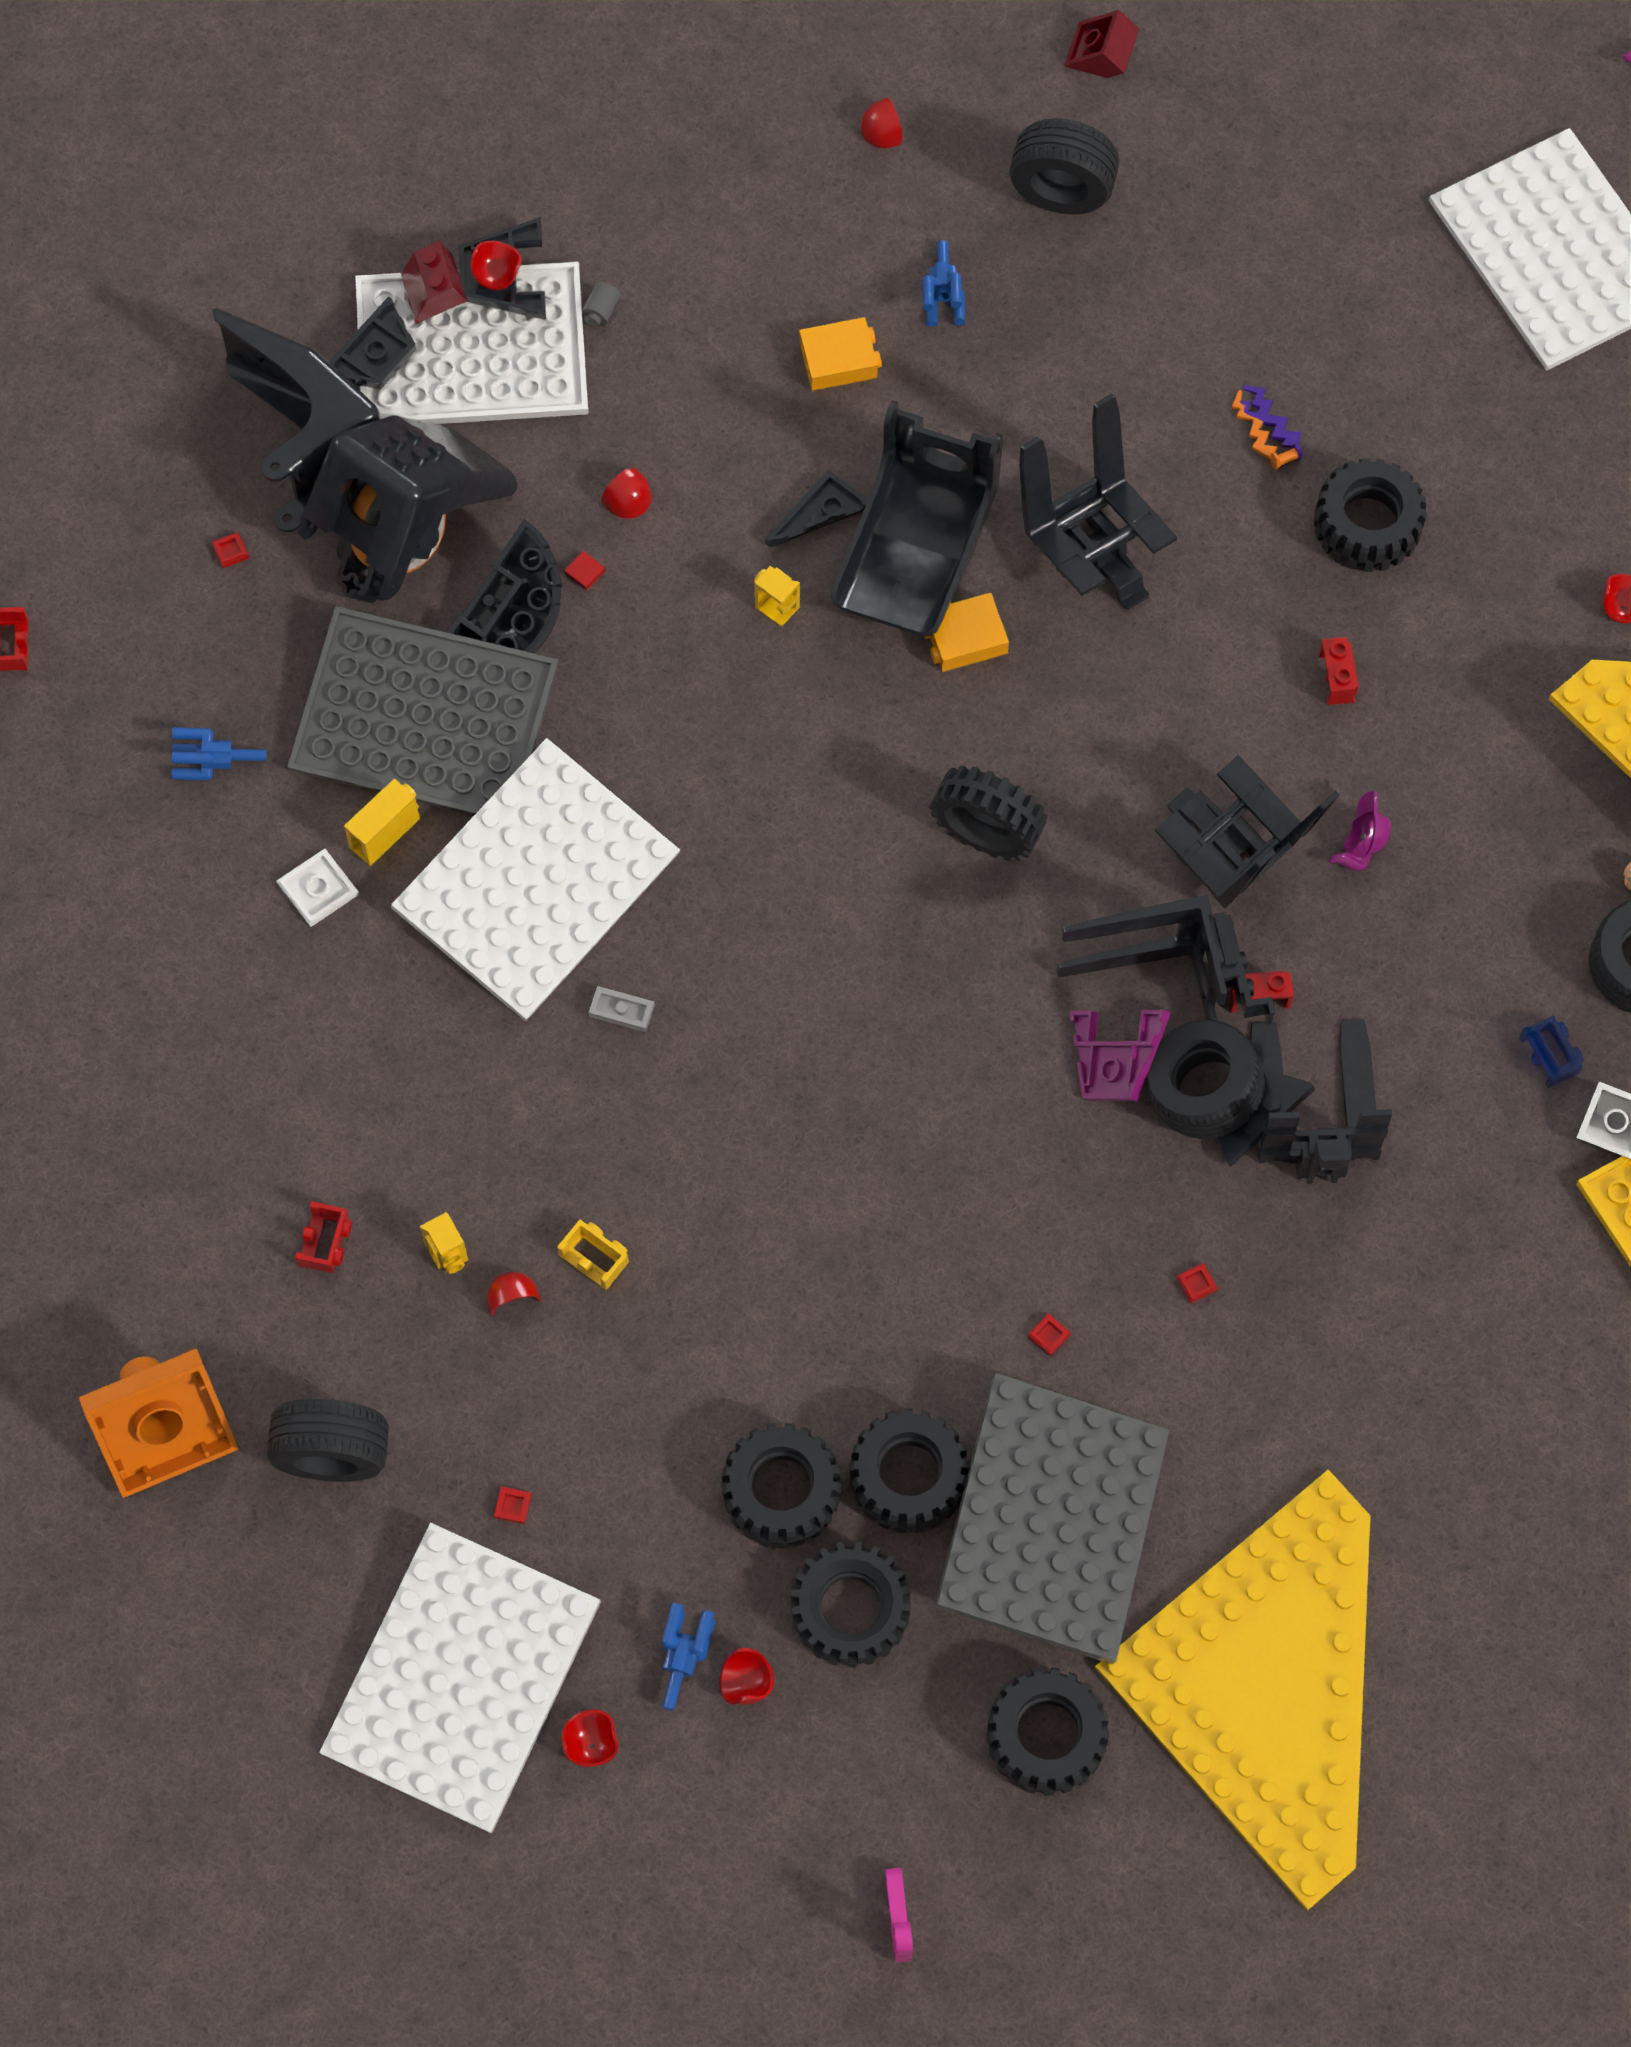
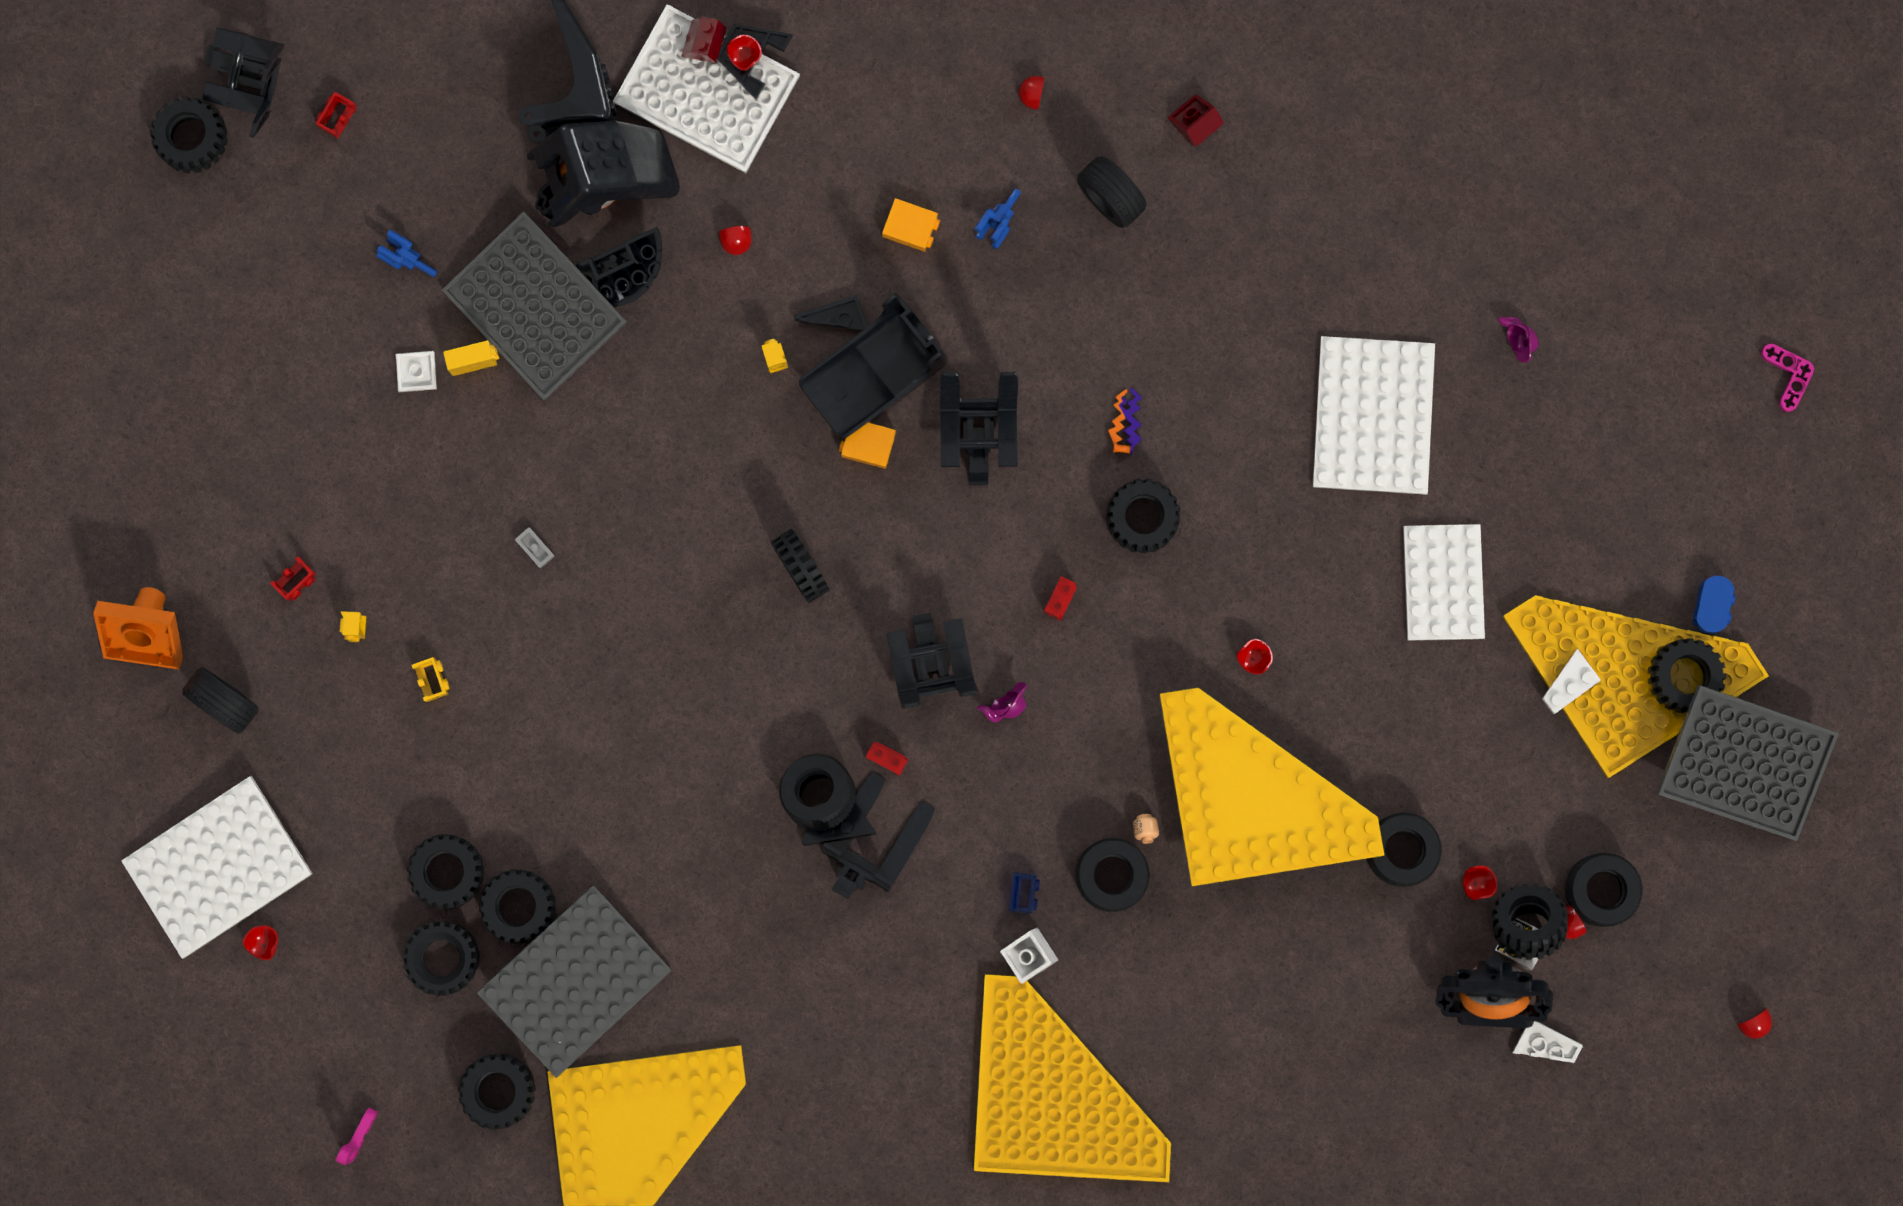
camera: 30 degrees right, 15 degrees up
red tile [212,532,249,568] -> none
black wing [329,296,416,389] -> none
white plate [391,738,680,1021] -> none
red helmet [487,1272,541,1316] -> none
red tile [494,1486,532,1525] -> none
red tile [565,551,605,591] -> none
dark grey brick [582,282,621,327] -> none
blue plant [662,1603,716,1711] -> none
red helmet [719,1648,774,1705] -> none
red tile [1028,1313,1071,1357] -> none
black piece [1057,895,1276,1025] -> none
magenta wing [1070,1010,1170,1101] -> none
red tile [1176,1263,1218,1304] -> none

